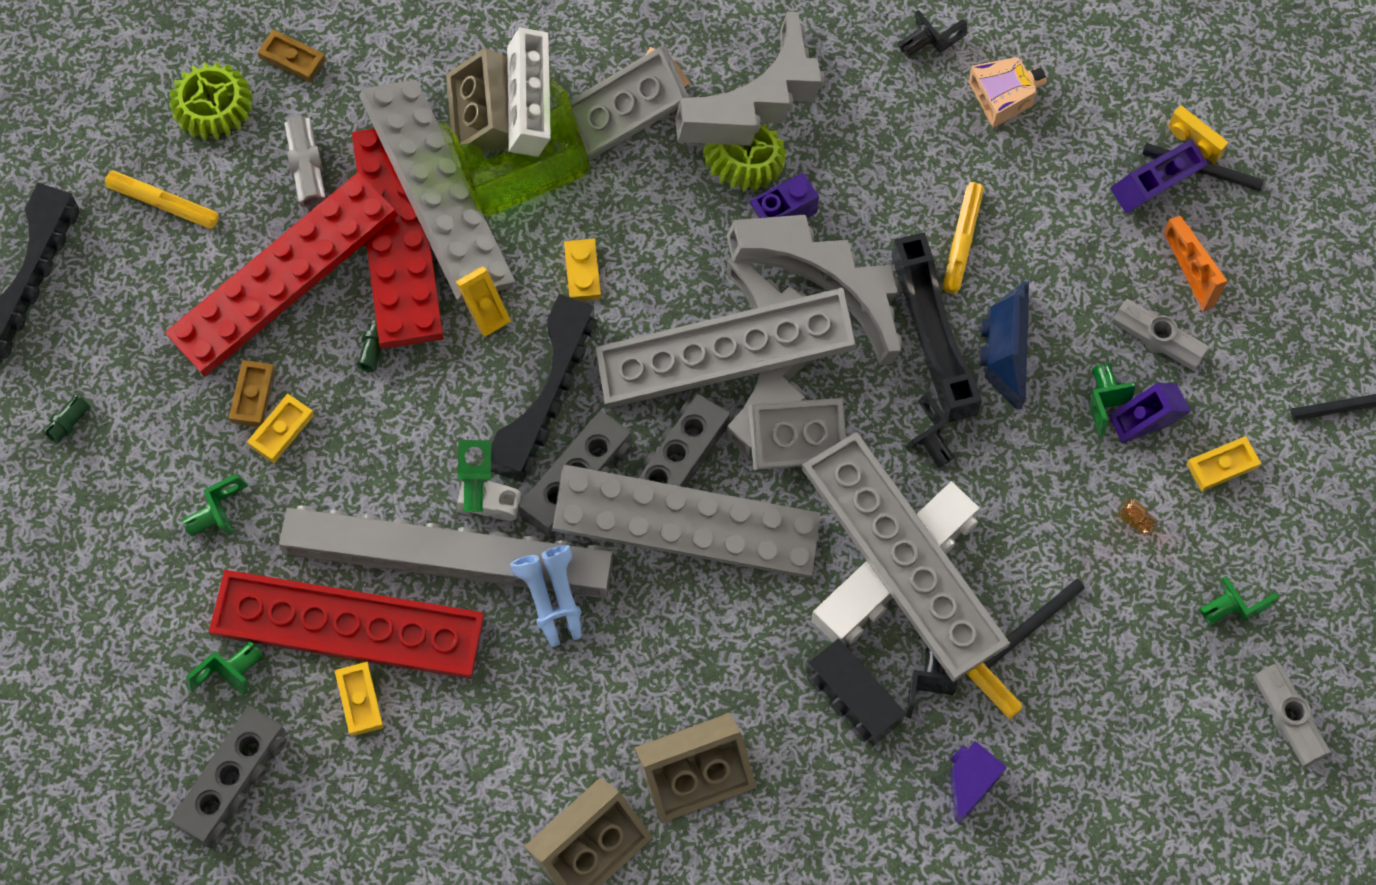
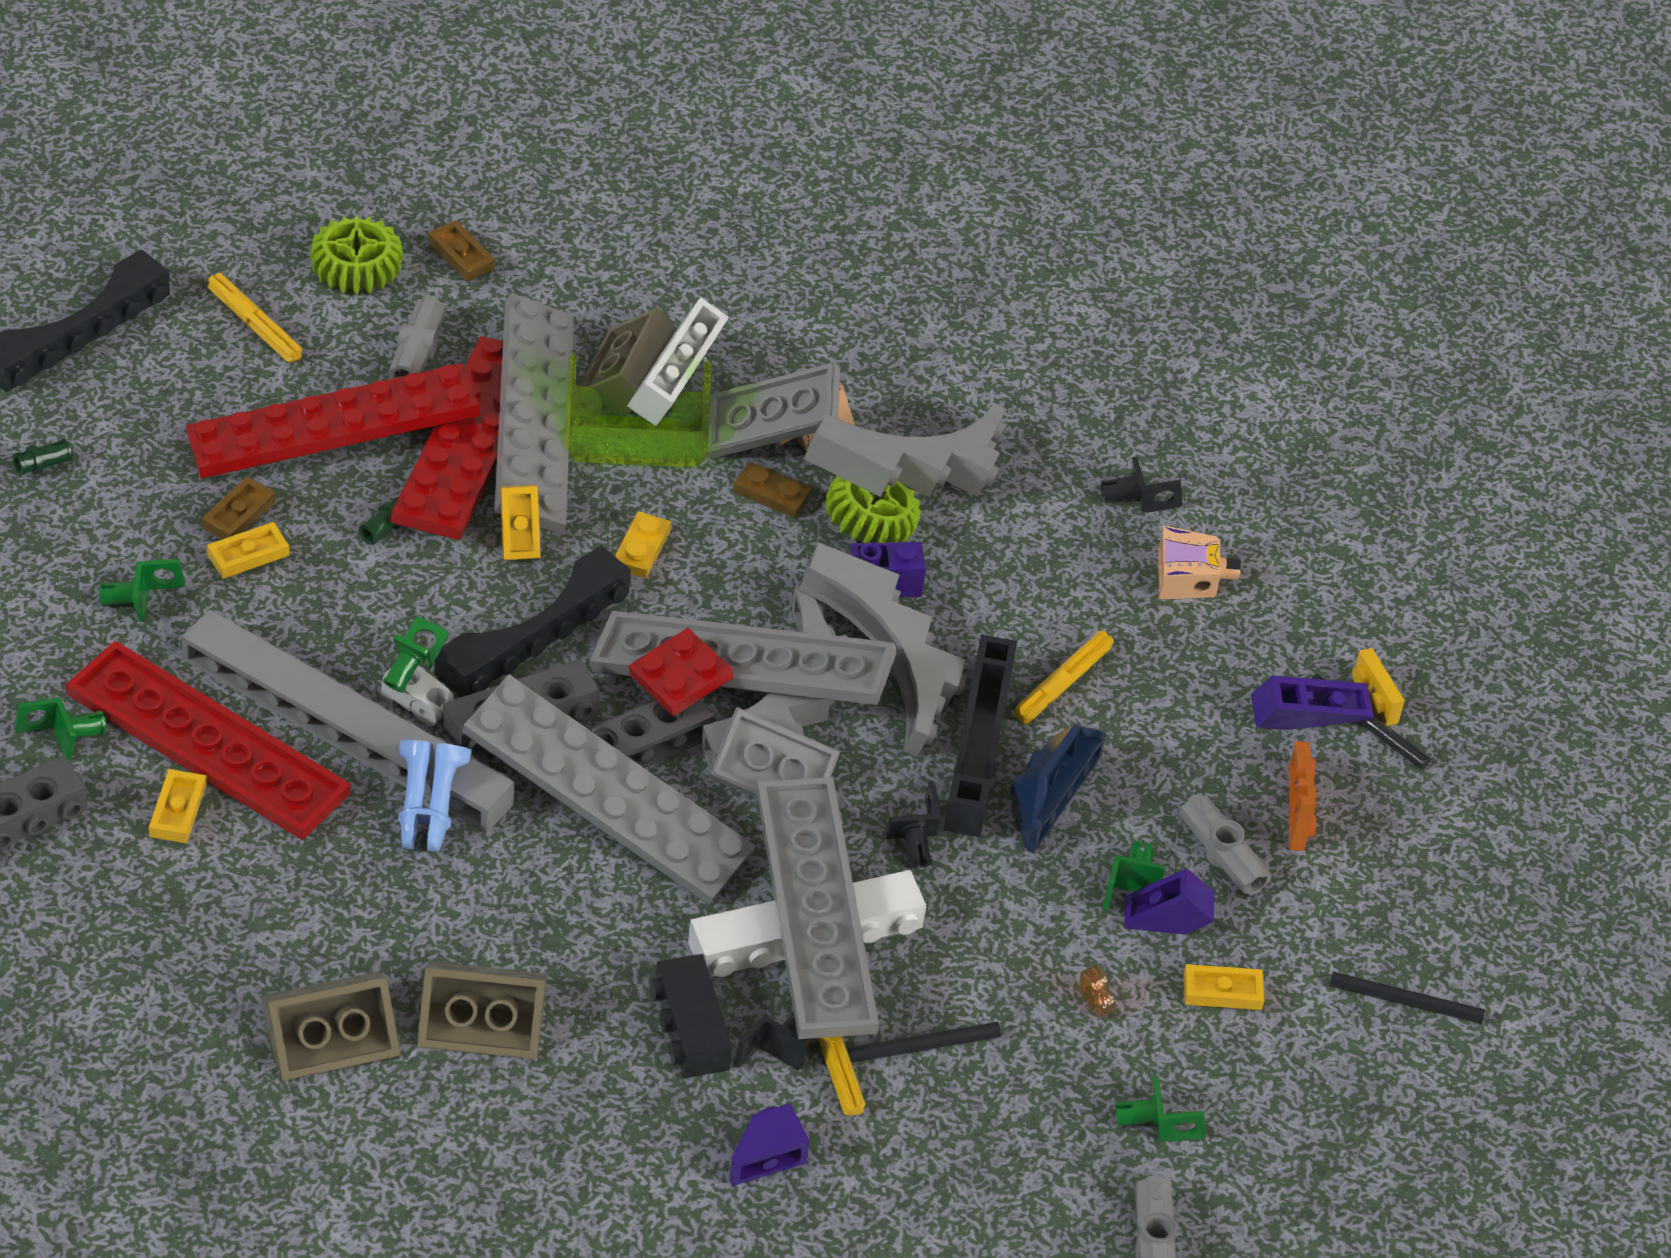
camera: 20 degrees right, 20 degrees down
none -> red plate [628,627,734,717]
none -> pearl gold plate [732,461,813,519]

